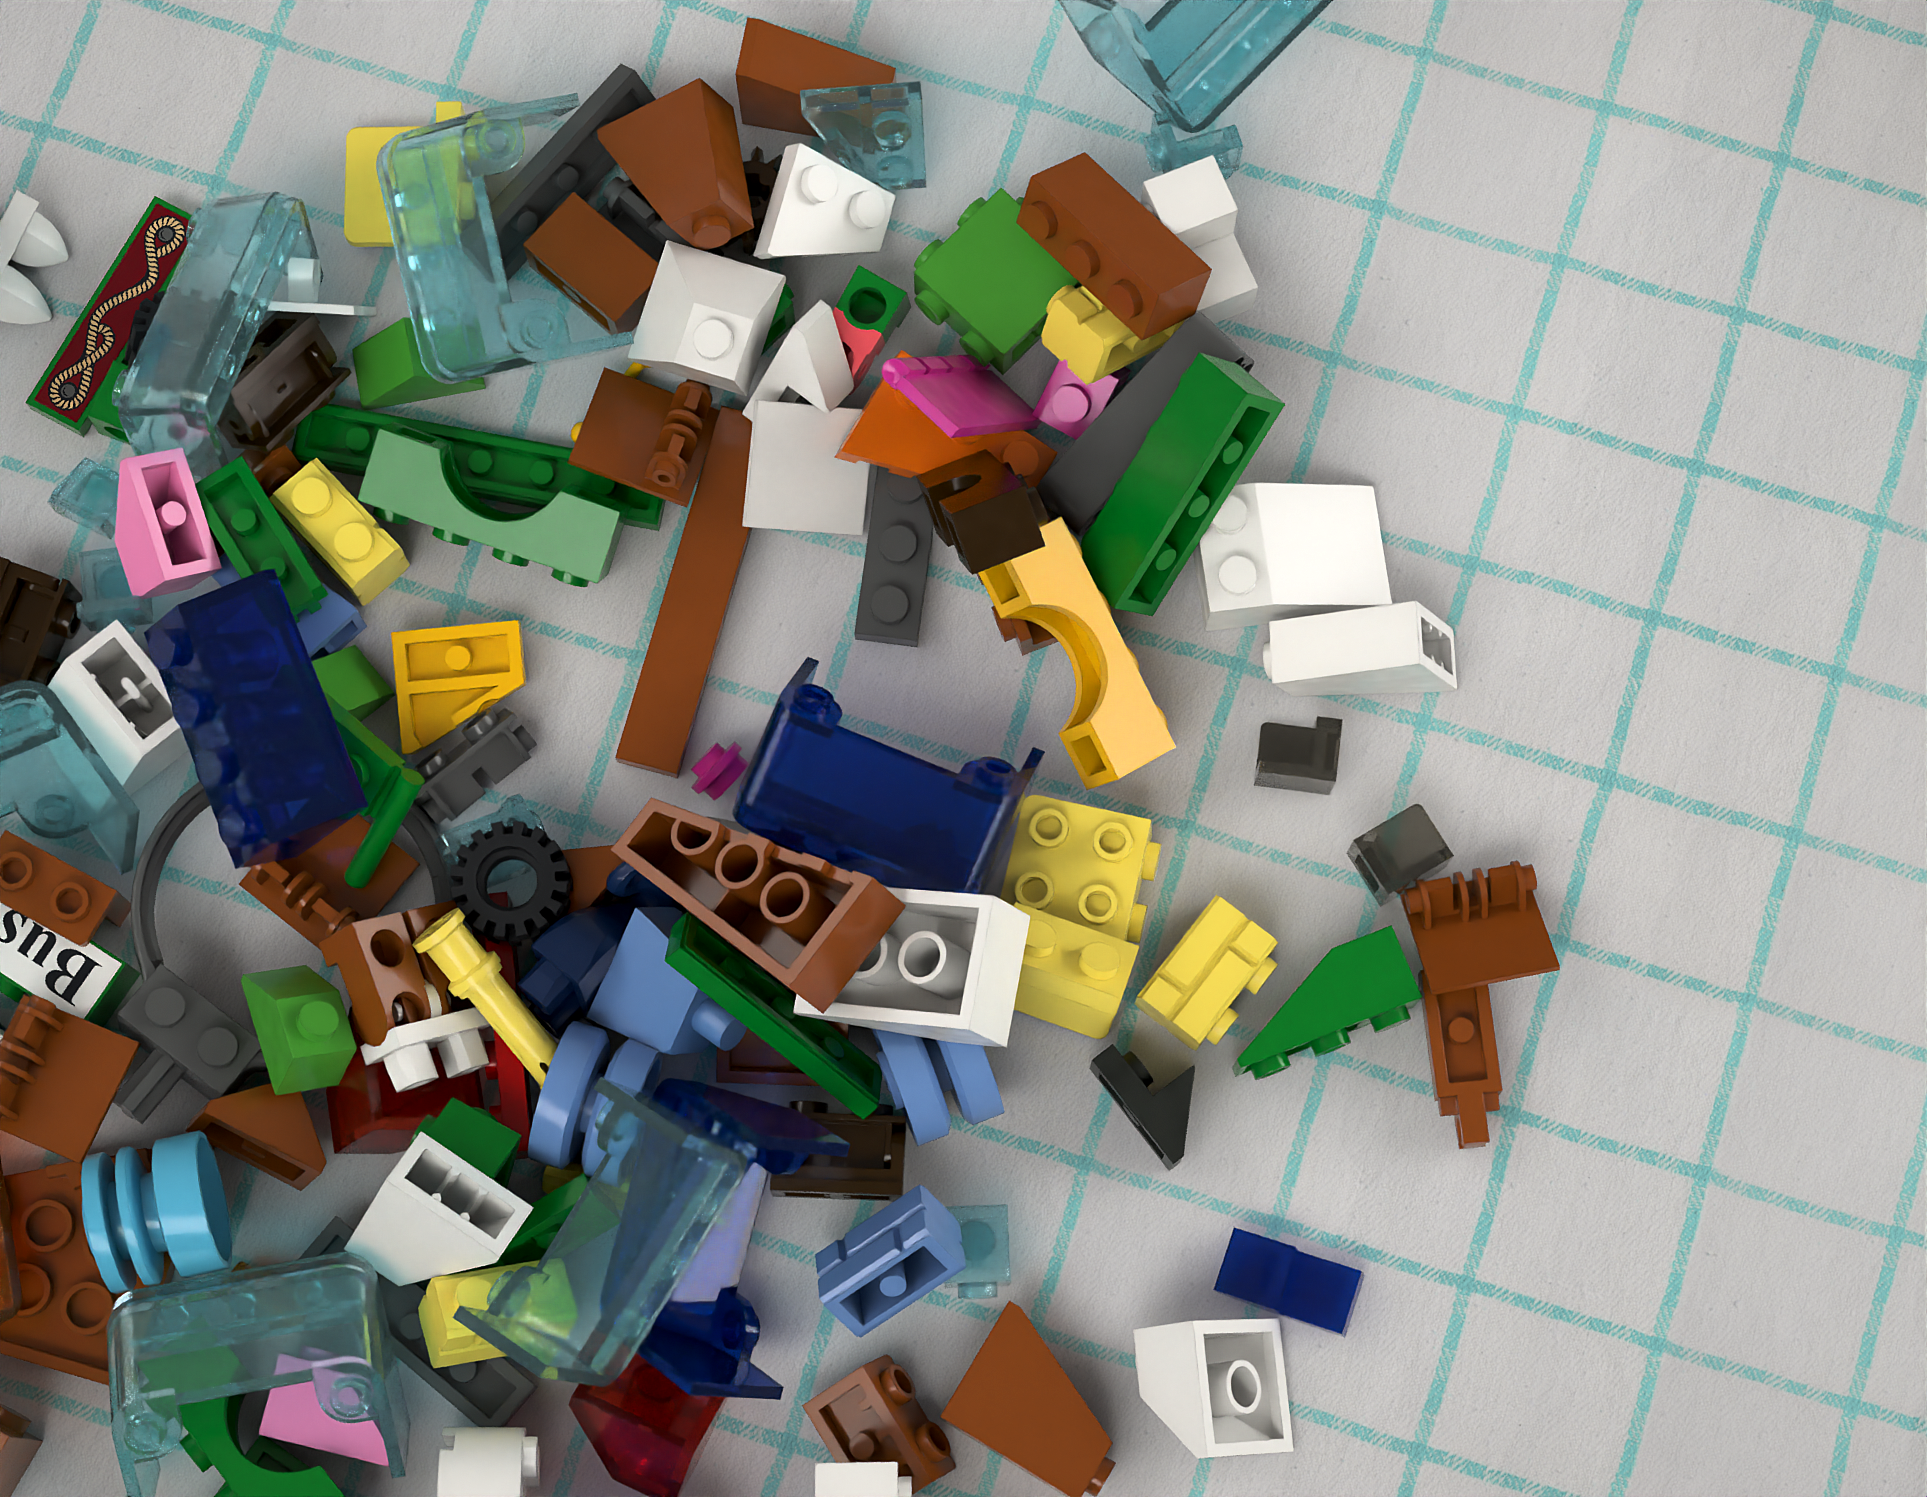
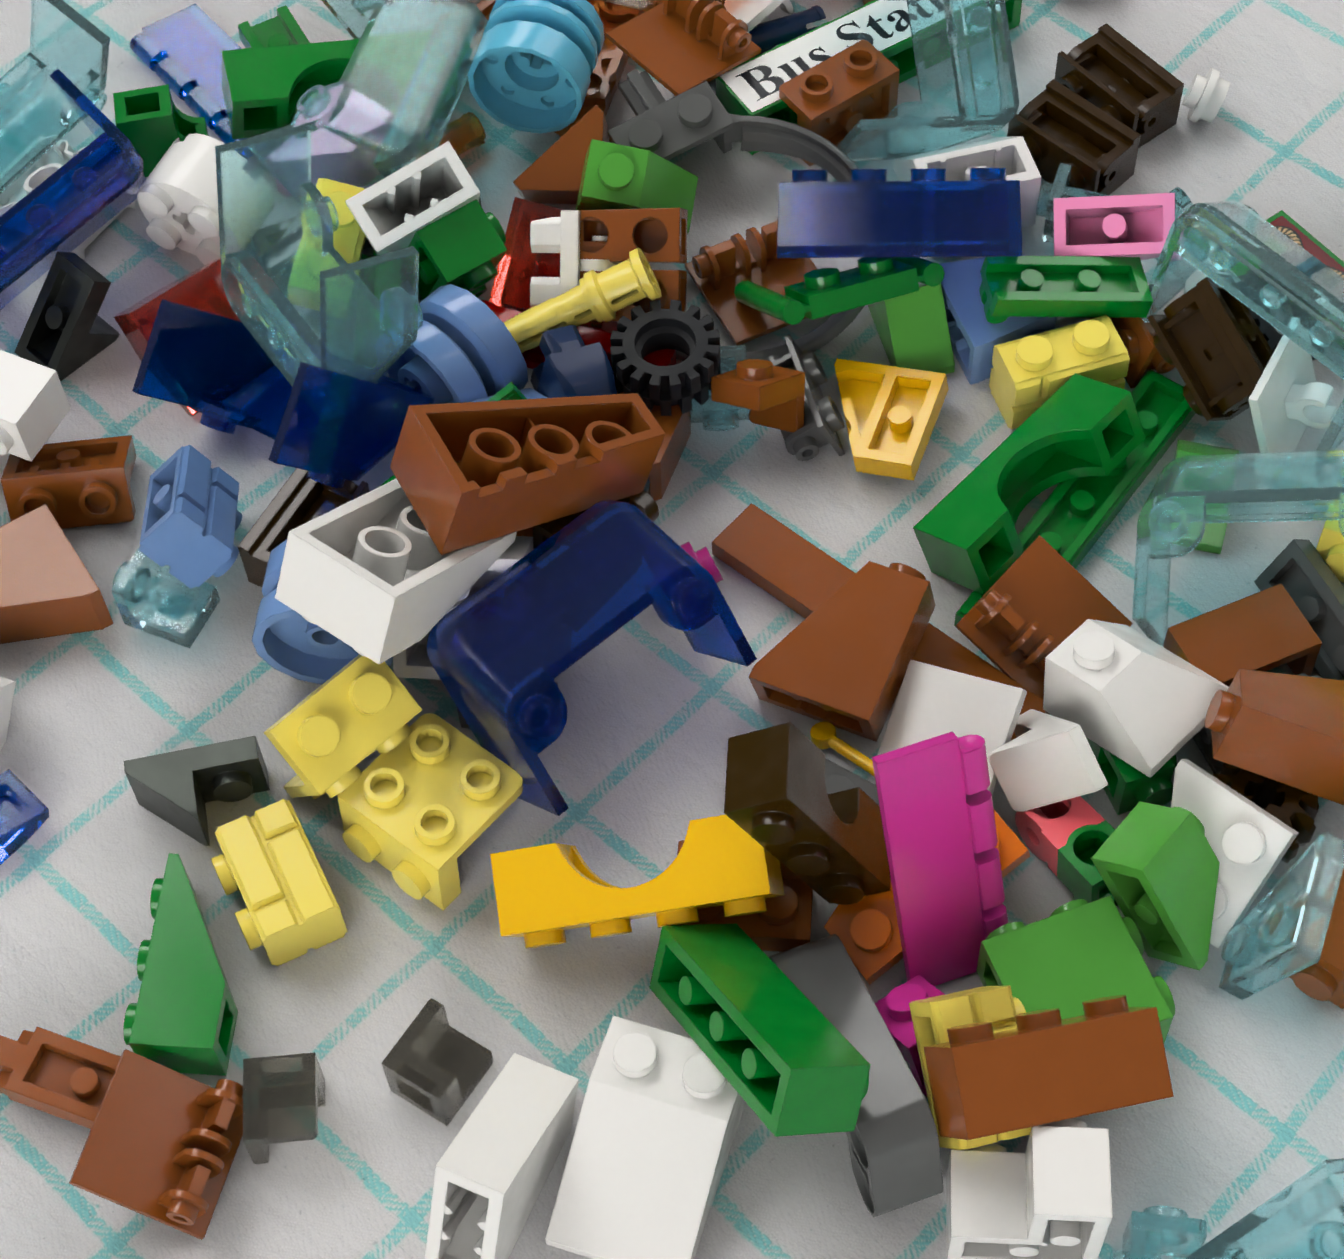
camera: 120 degrees right, 20 degrees down
none -> dark orange bracket [711,359,805,433]
none -> dark orange slope [749,561,936,742]
none -> yellow hinge [810,722,875,777]
none -> bright green slope [1091,801,1220,971]

